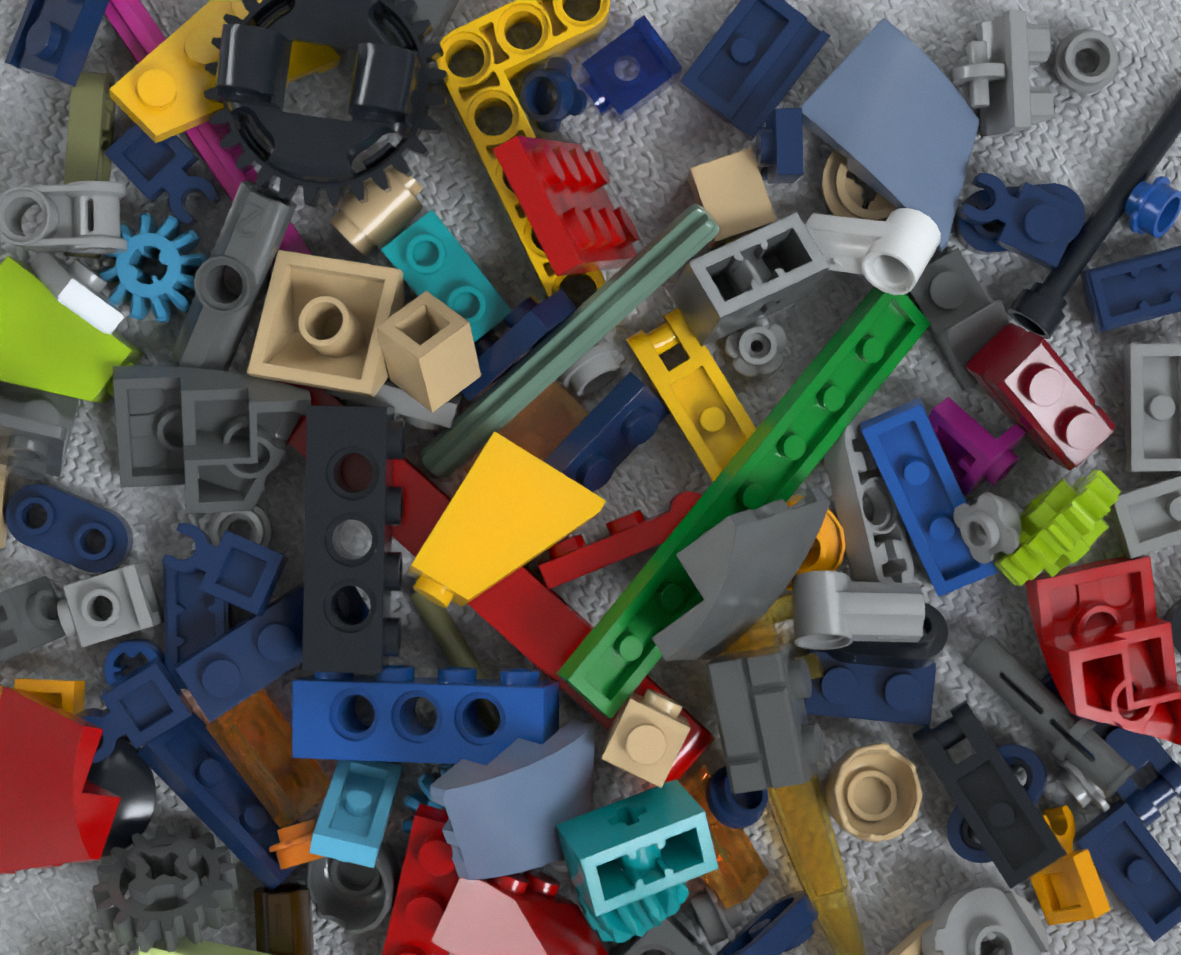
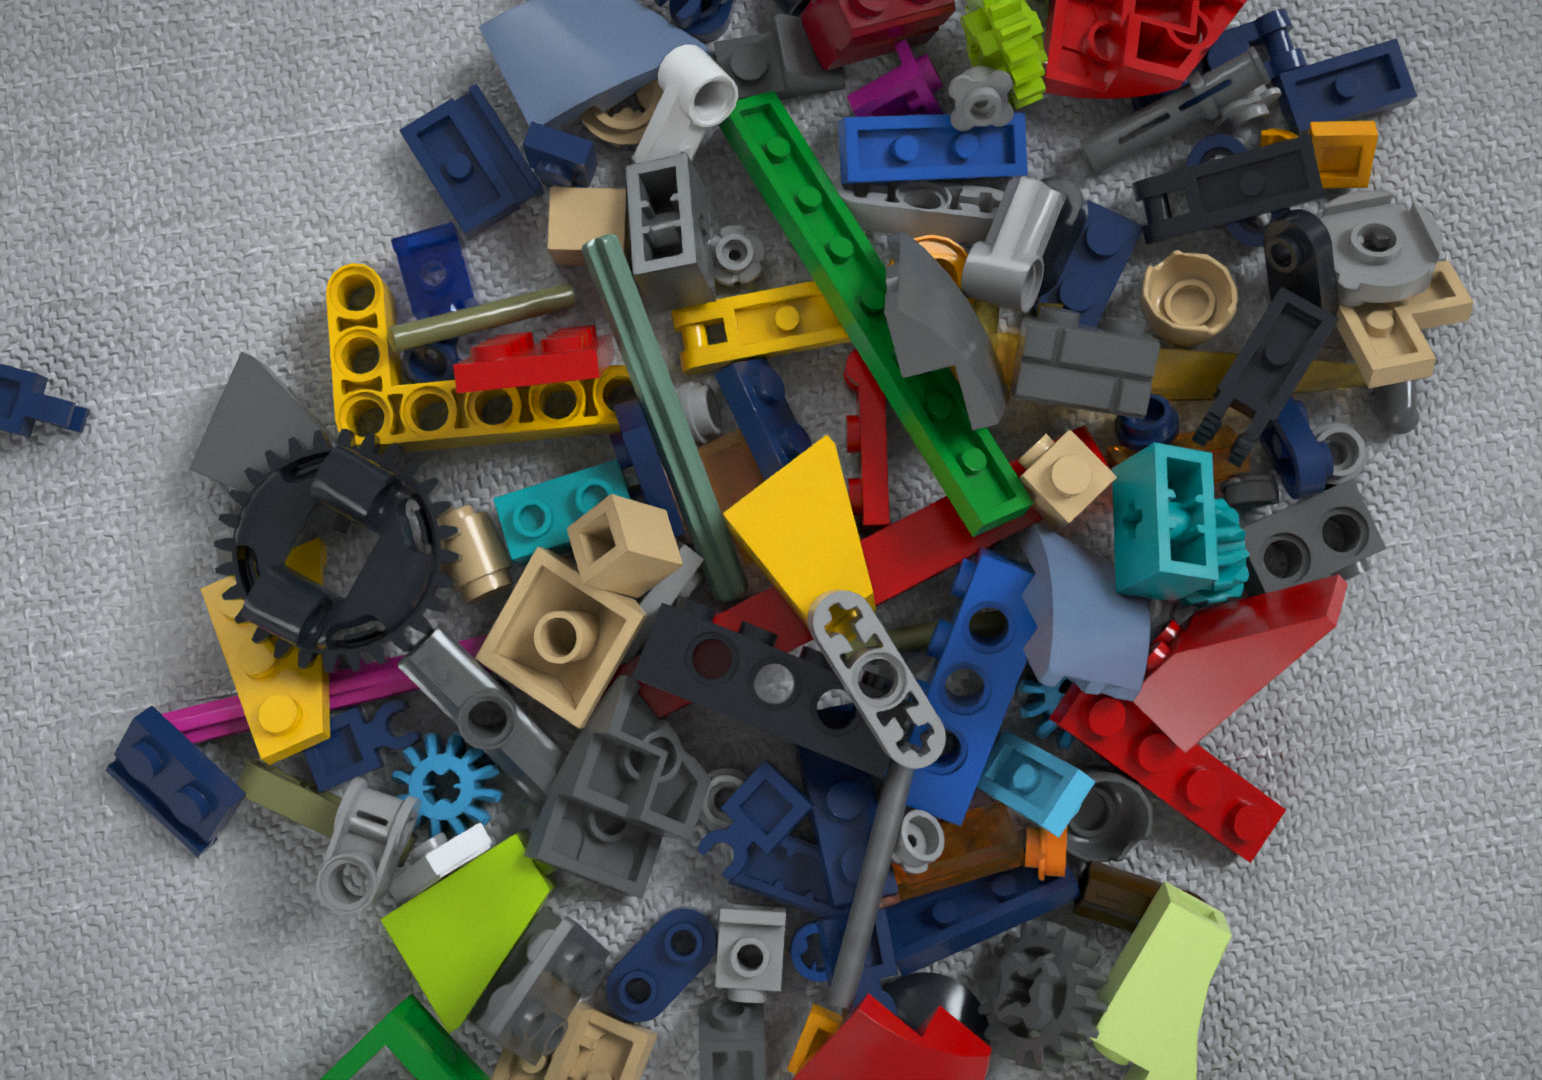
camera: 70 degrees left, 5 degrees down
none -> olive bar [387,283,575,353]
none -> light grey beam [807,589,946,769]
none -> flat silver bar [826,740,921,1010]
none -> light grey plate [891,810,944,874]
none -> black hinge [1191,287,1339,468]
none -> black plate [1263,209,1338,316]

